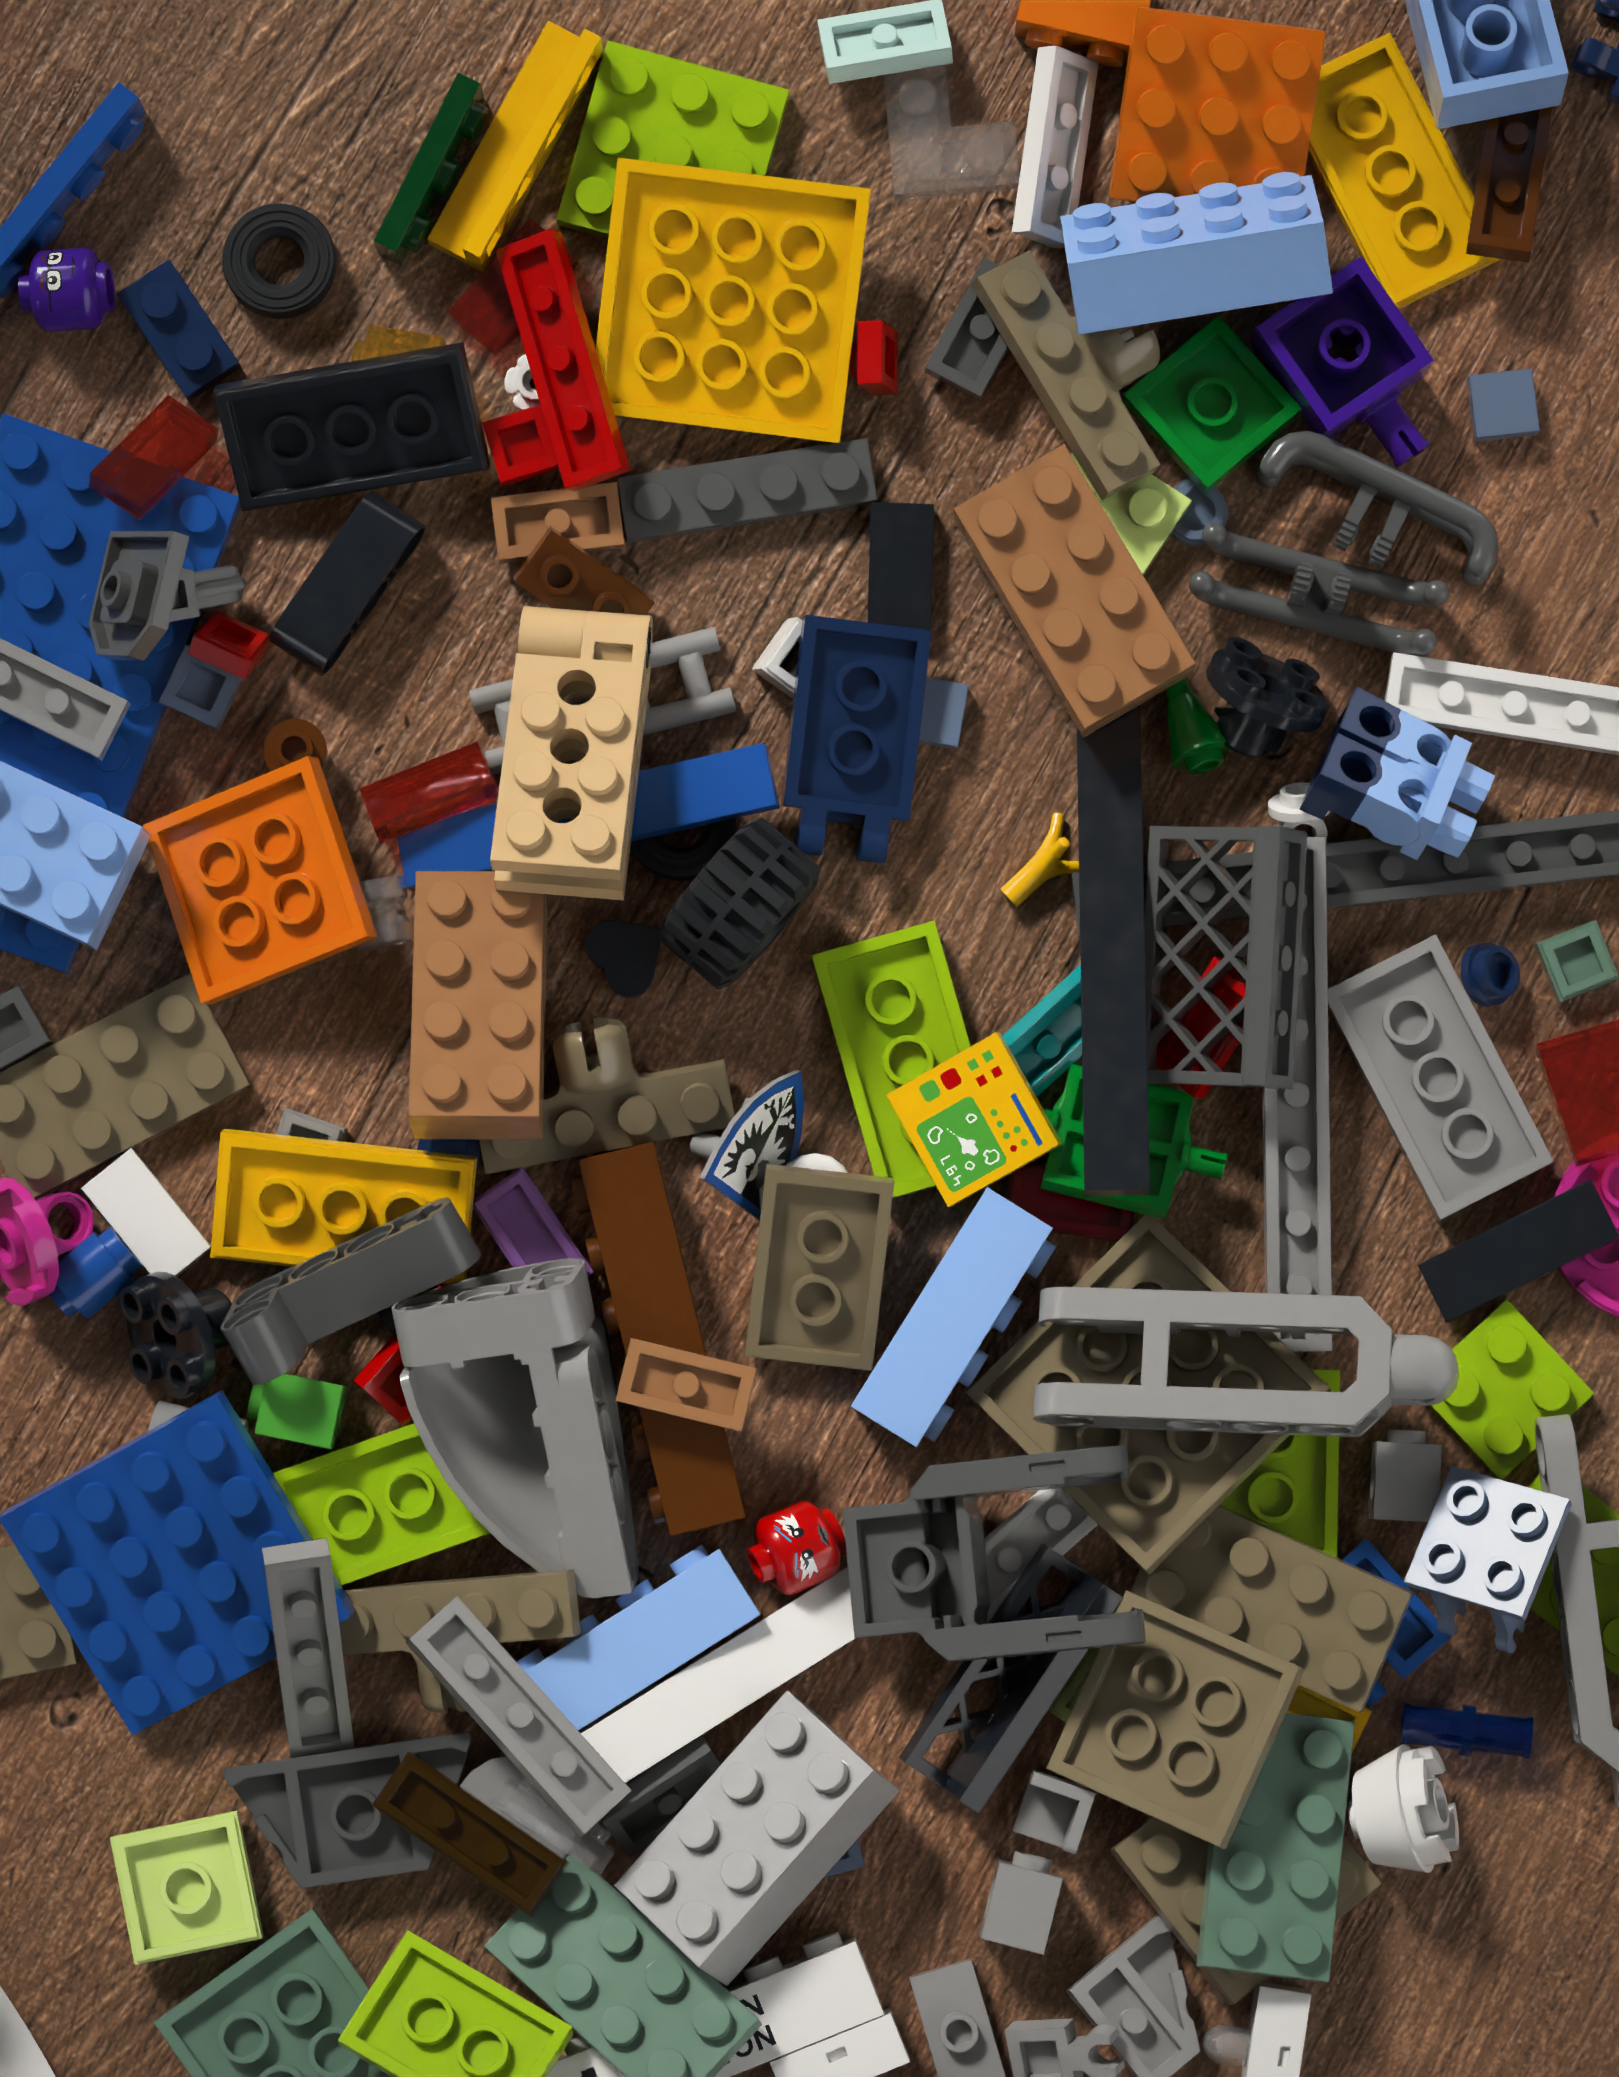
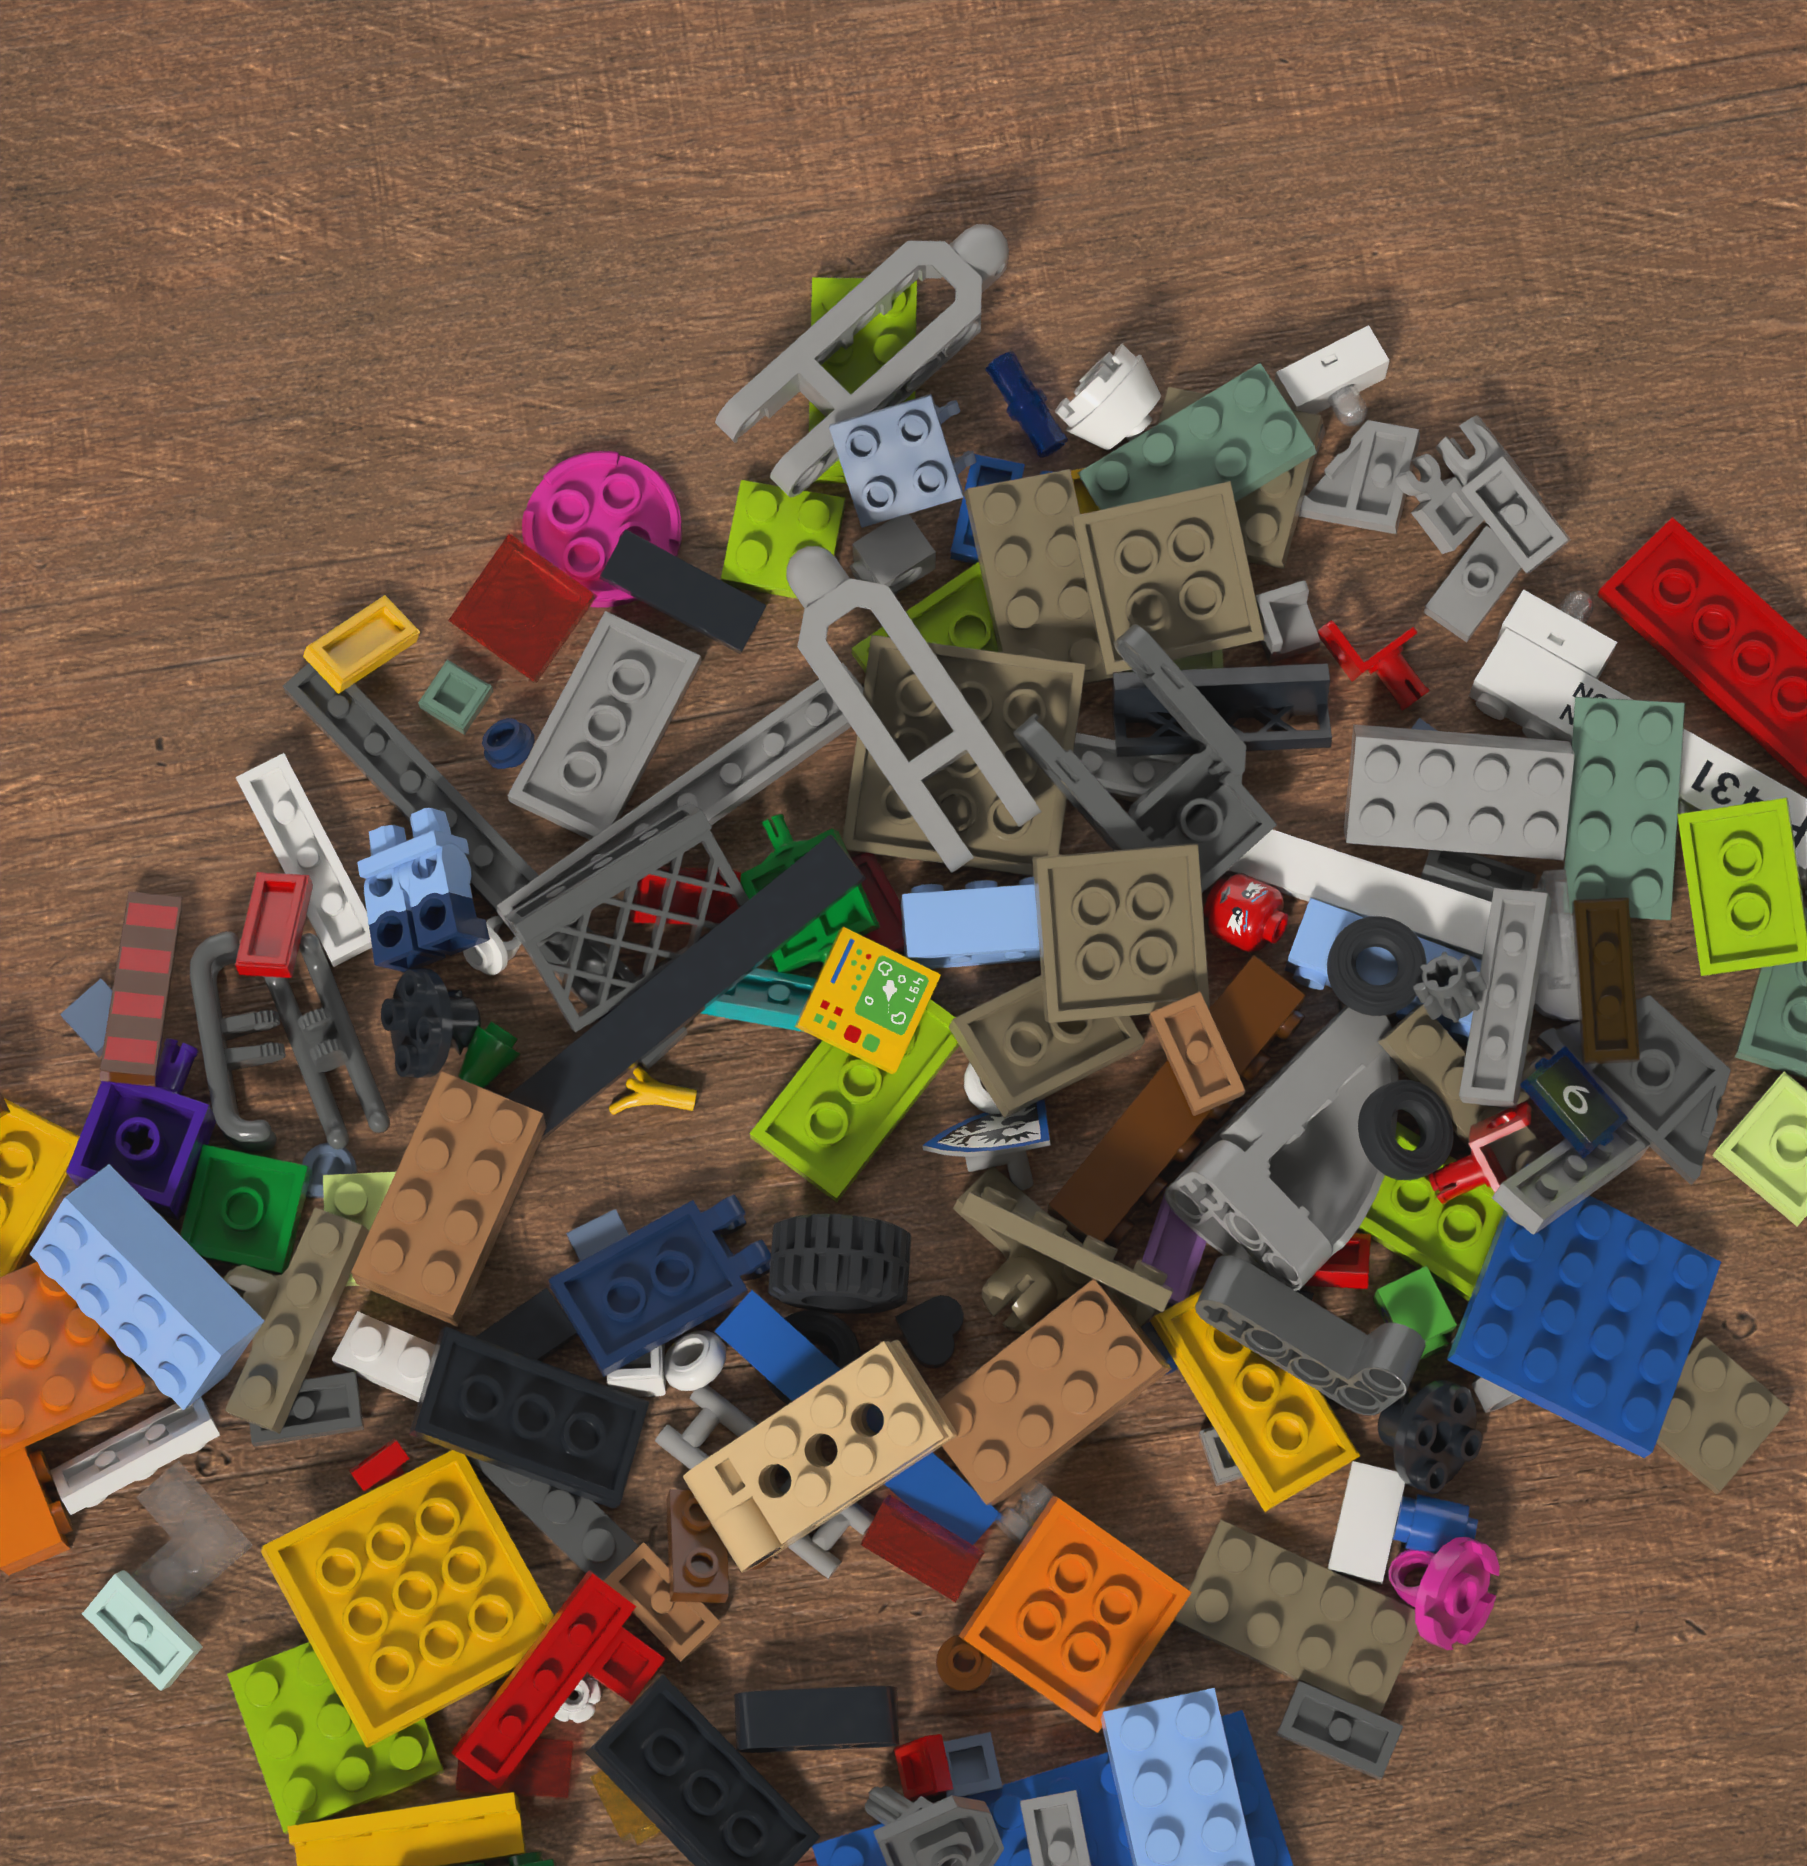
camera: 130 degrees left, 10 degrees down
light grey brick [979,1851,1063,1955] -> none
none -> tile [100,891,183,1087]
none -> red tile [235,872,313,978]
none -> white plate [332,1311,436,1402]
none -> black tile [409,1327,649,1509]
none -> white piece [664,1330,726,1391]
none -> dark tan plate [960,1186,1173,1312]
none -> dark tan plate [1033,843,1210,1023]
none -> red bracket [1317,620,1430,711]
none -> black tyre [1327,916,1427,1016]
none -> black tyre [1358,1080,1453,1180]
none -> dark grey gear [1413,952,1487,1023]
none -> red bracket [1428,1101,1531,1204]
none -> piece [1520,1046,1628,1158]

